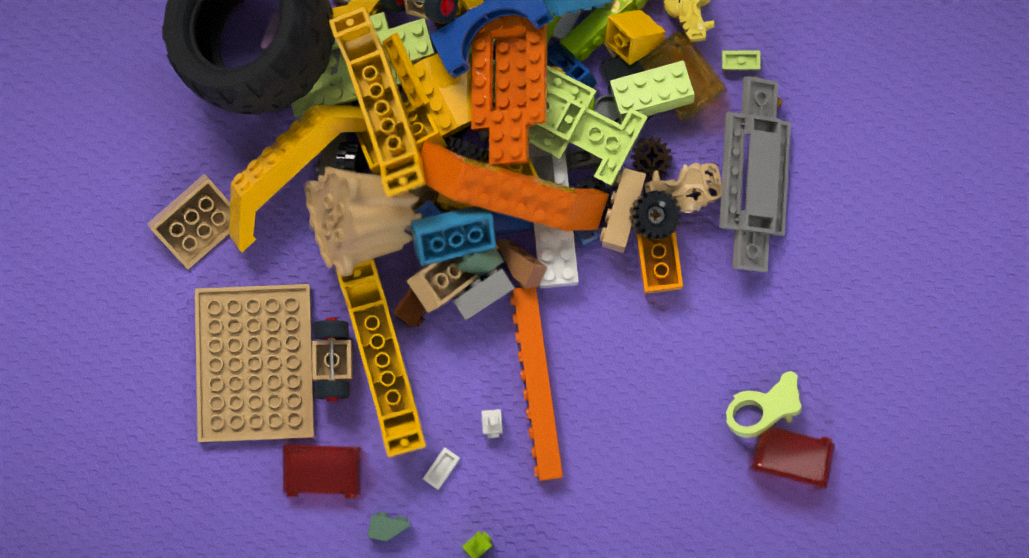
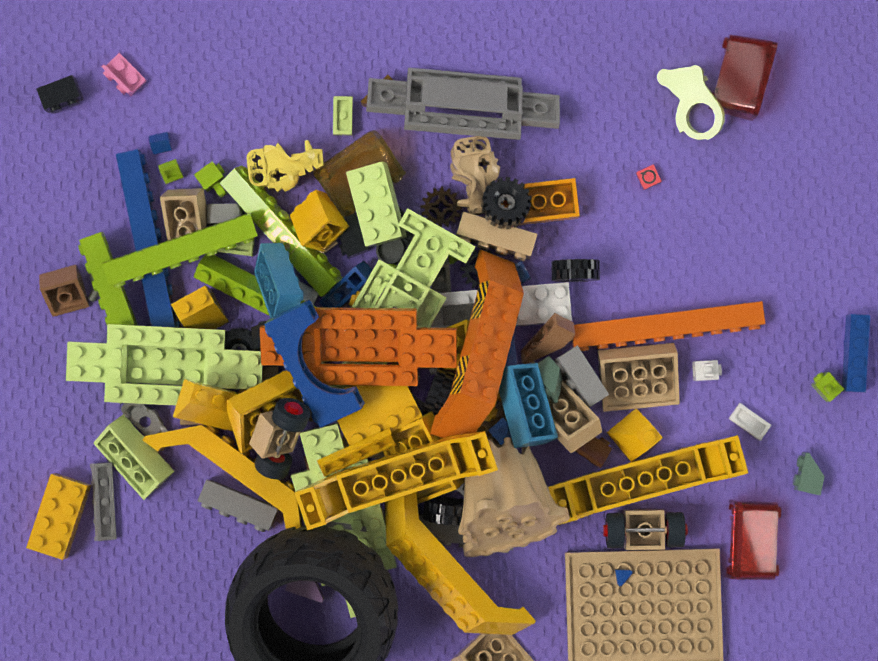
camera: 90 degrees left, 5 degrees up
none -> black bush [551,259,600,282]
none -> tan slope [598,343,680,412]
none -> yellow slope [606,409,663,462]
none -> blue slope [615,569,633,586]
none -> coral tile [636,164,662,190]

